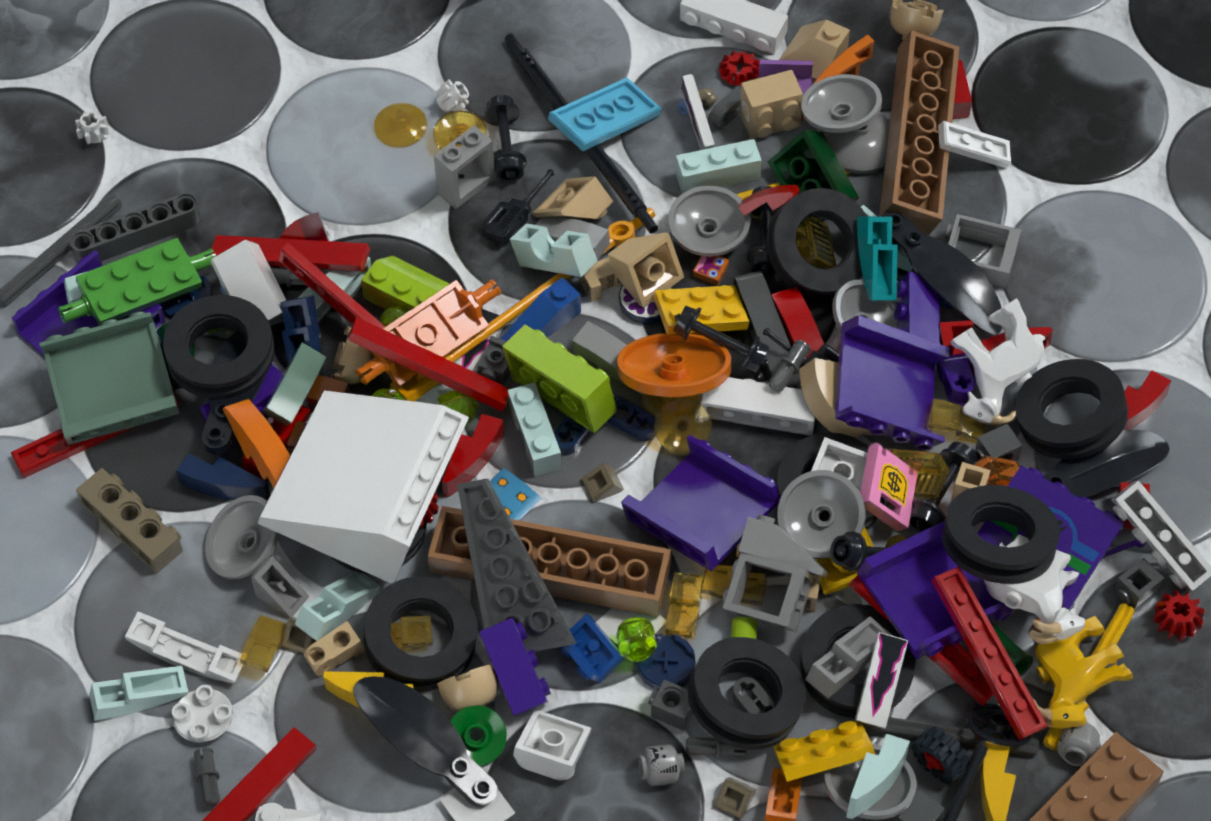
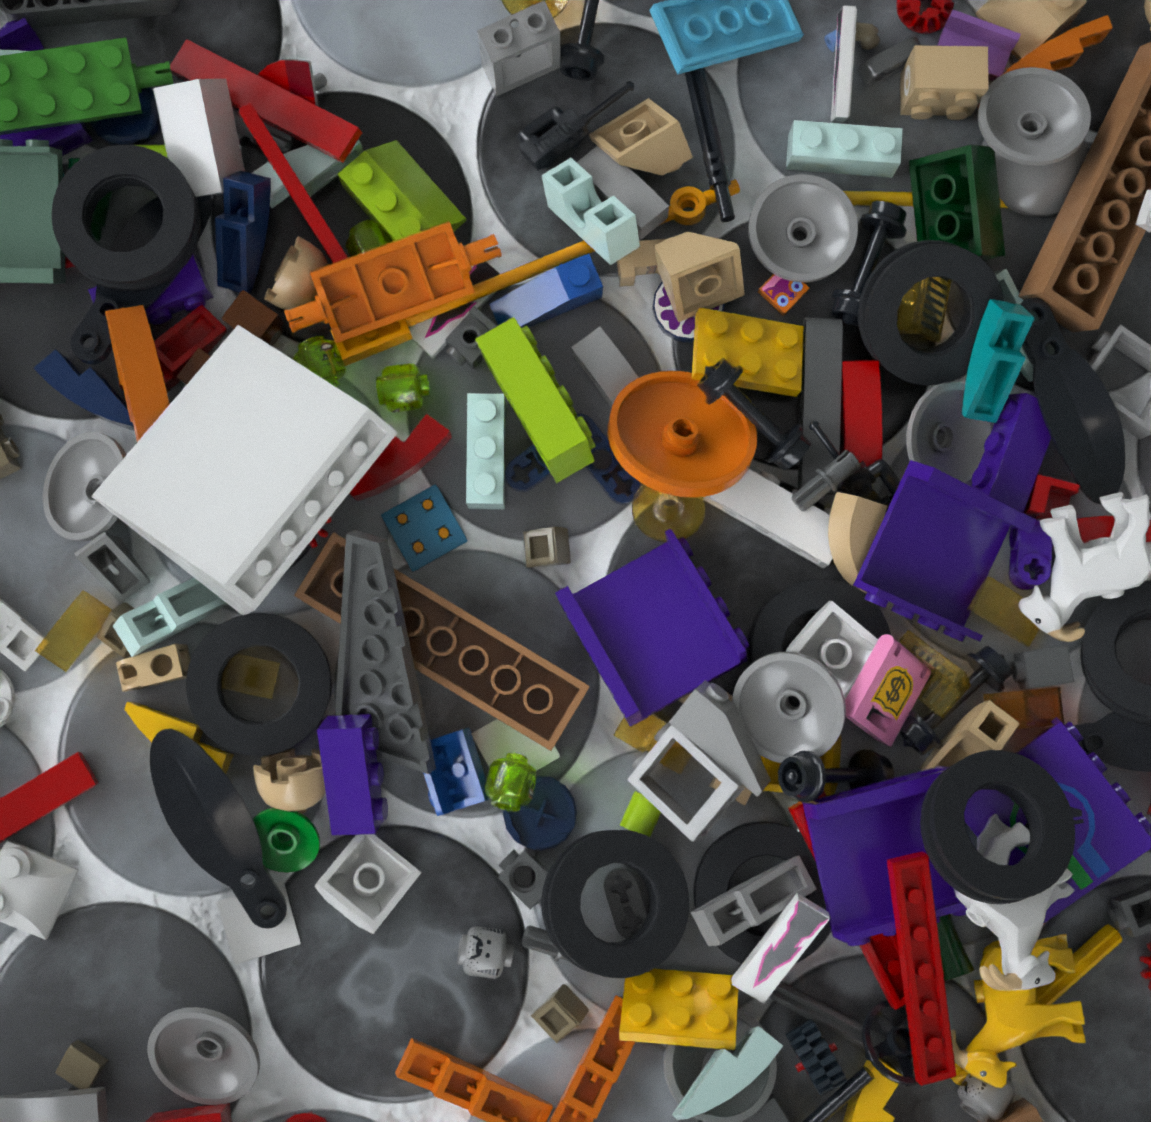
camera: 15 degrees right, 25 degrees up
sand green slope [262,342,326,427] -> none
red tile [348,317,510,411] -> none
clear yellow slope [665,572,704,638] -> none
red slope [738,185,800,216] -> none

